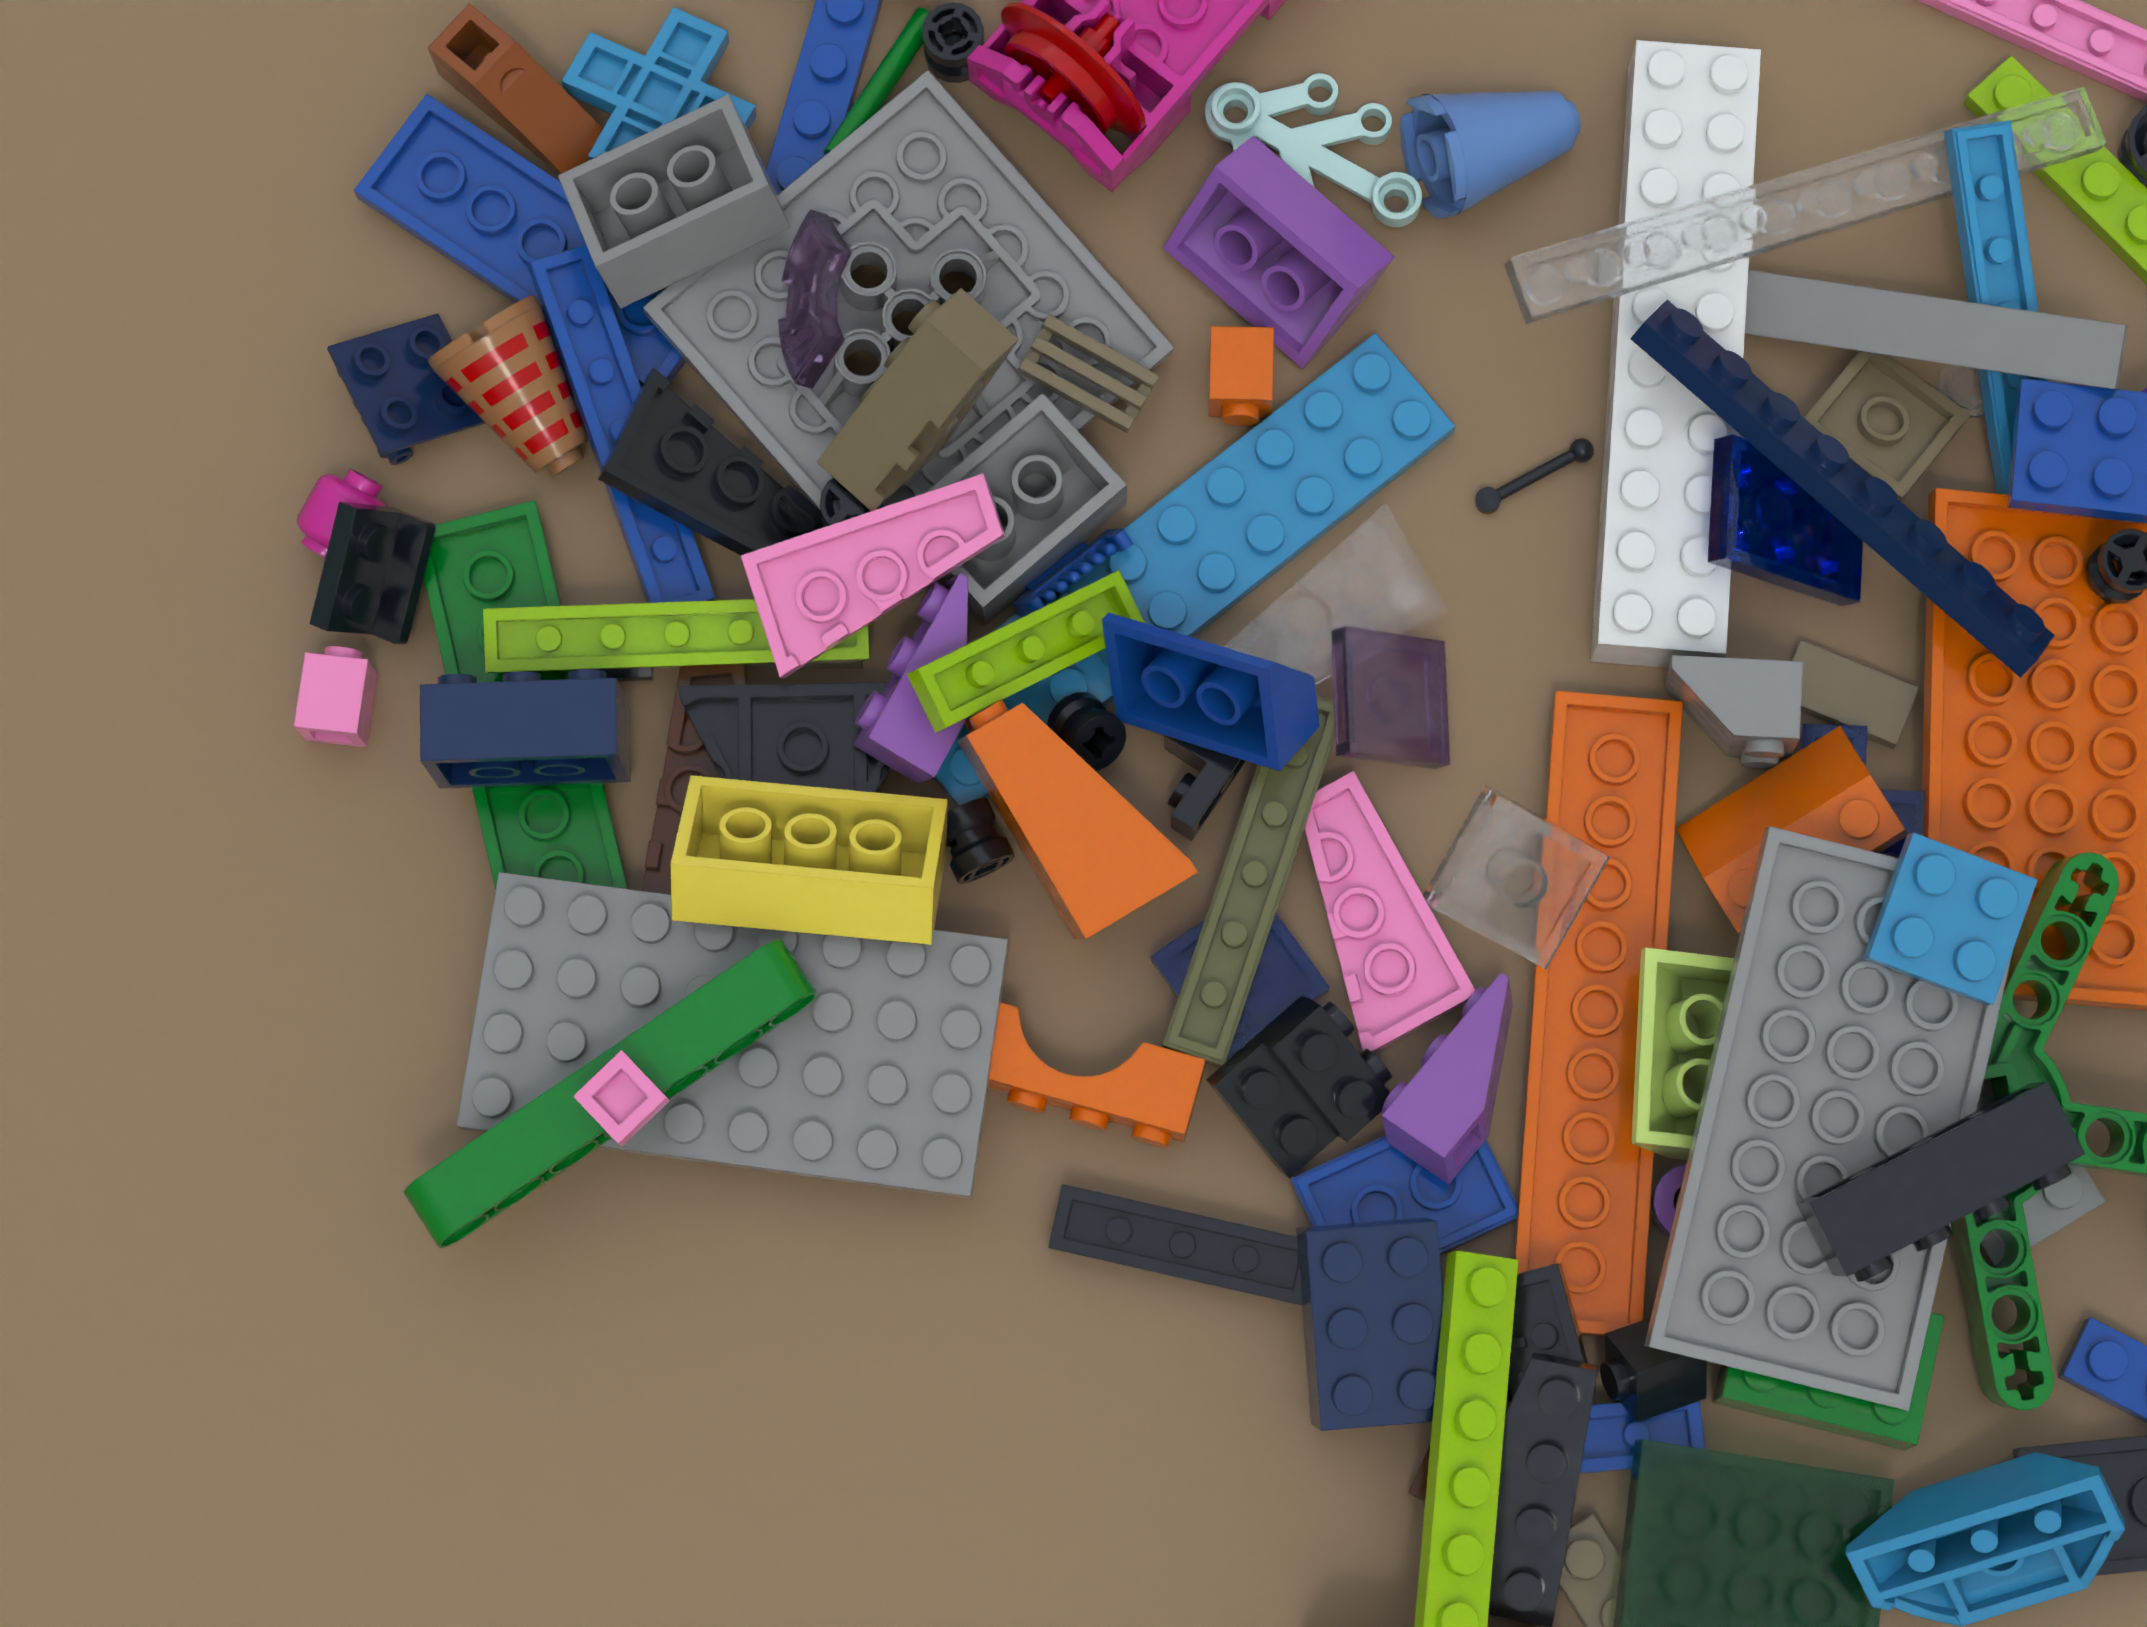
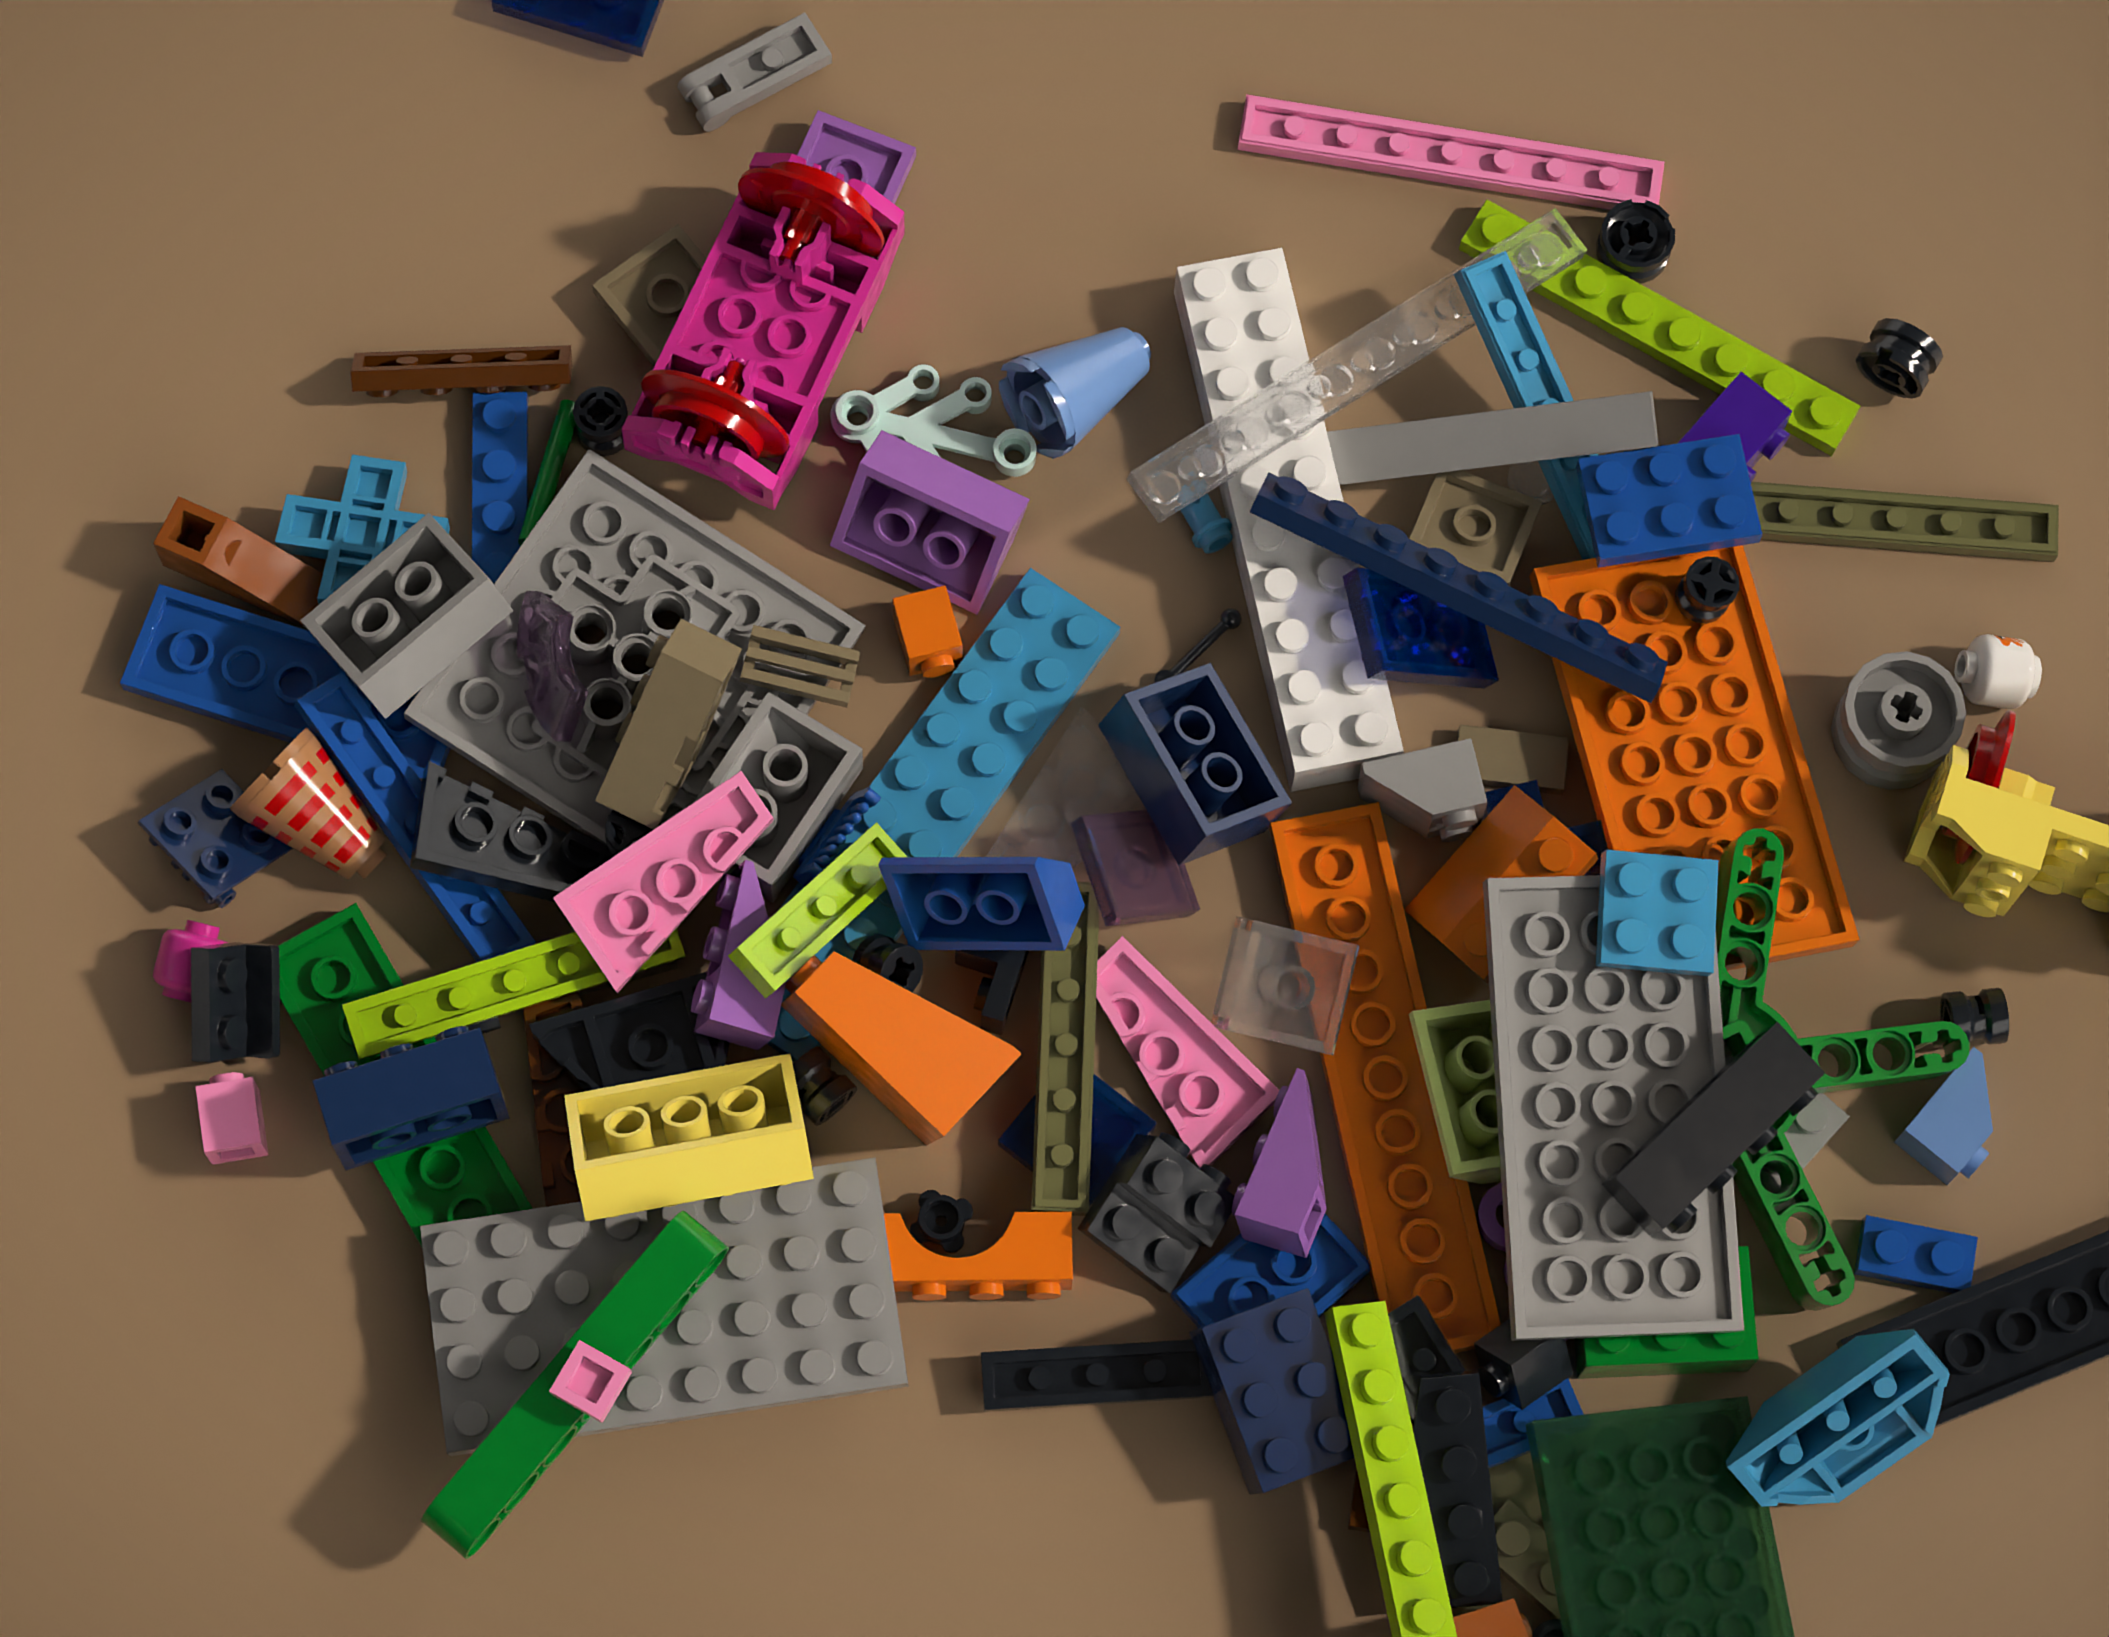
camera: 25 degrees left, 5 degrees down
none -> black plate [910,1190,973,1253]
none -> dark blue brick [1098,663,1292,866]
none -> dark azure pin [1173,481,1233,554]

